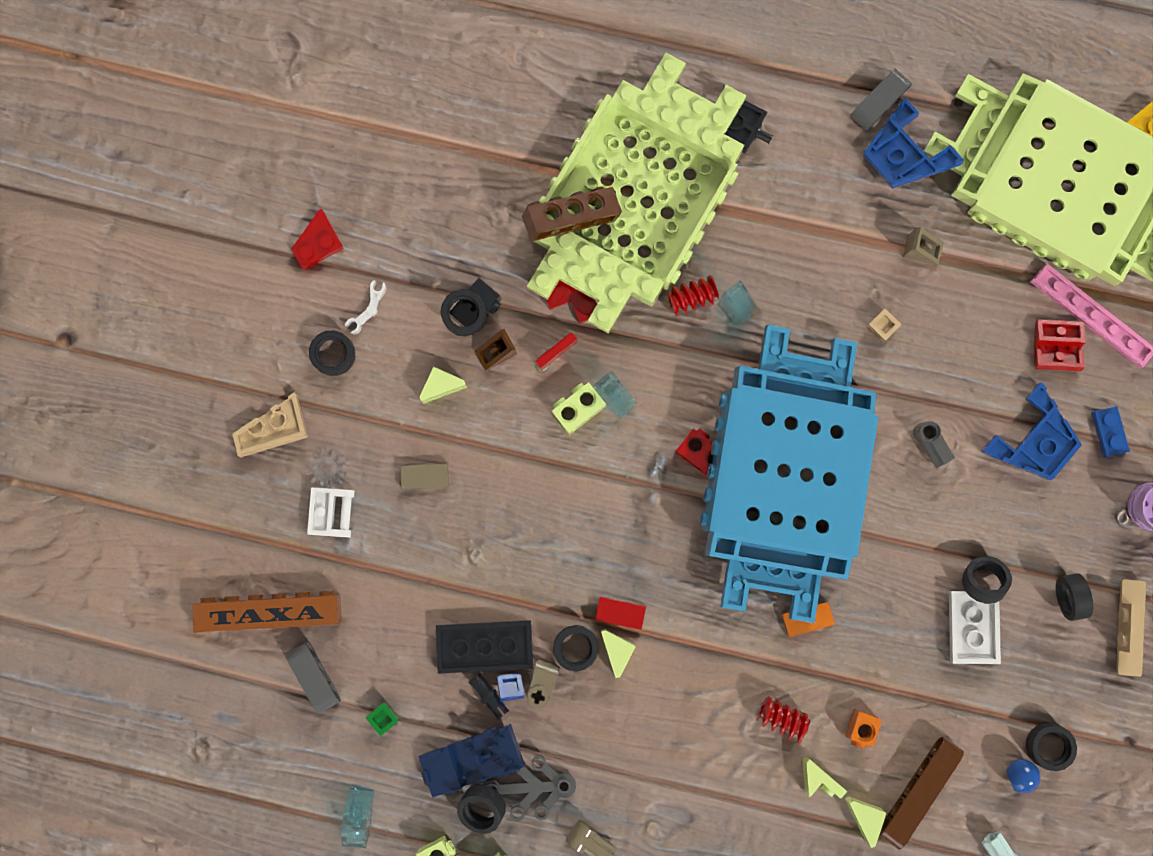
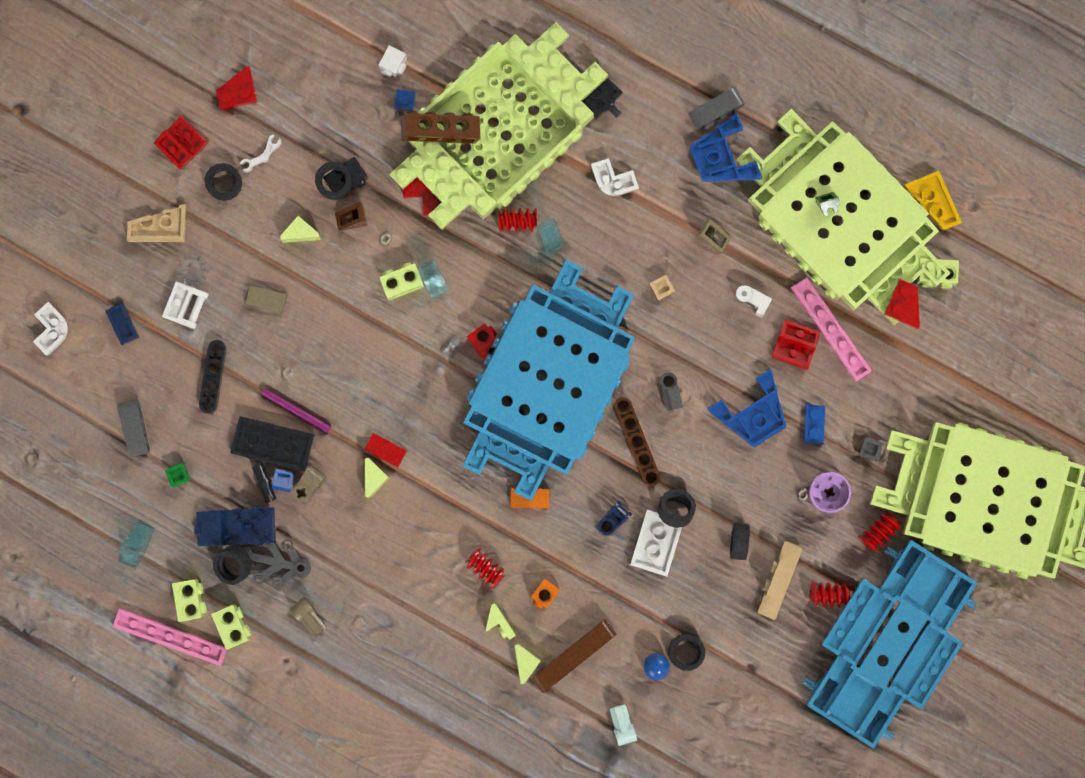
camera: 20 degrees right, 0 degrees up
dark orange brick [193,590,342,633] -> none
red tile [536,332,578,371] -> none
black tyre [553,625,599,672] -> none
none -> white plate [33,302,68,356]
none -> dark blue tile [105,303,139,346]
none -> red slope [154,116,209,169]
none -> black beam [199,340,227,414]
none -> magenta bar [262,388,331,433]
none -> white brick [379,45,407,78]
none -> blue plate [394,89,416,111]
none -> white plate [591,158,639,196]
none -> dark blue piece [597,501,632,536]
none -> reddish brown beam [614,397,660,487]
none -> white leg [735,285,772,318]
none -> tile [815,192,840,216]

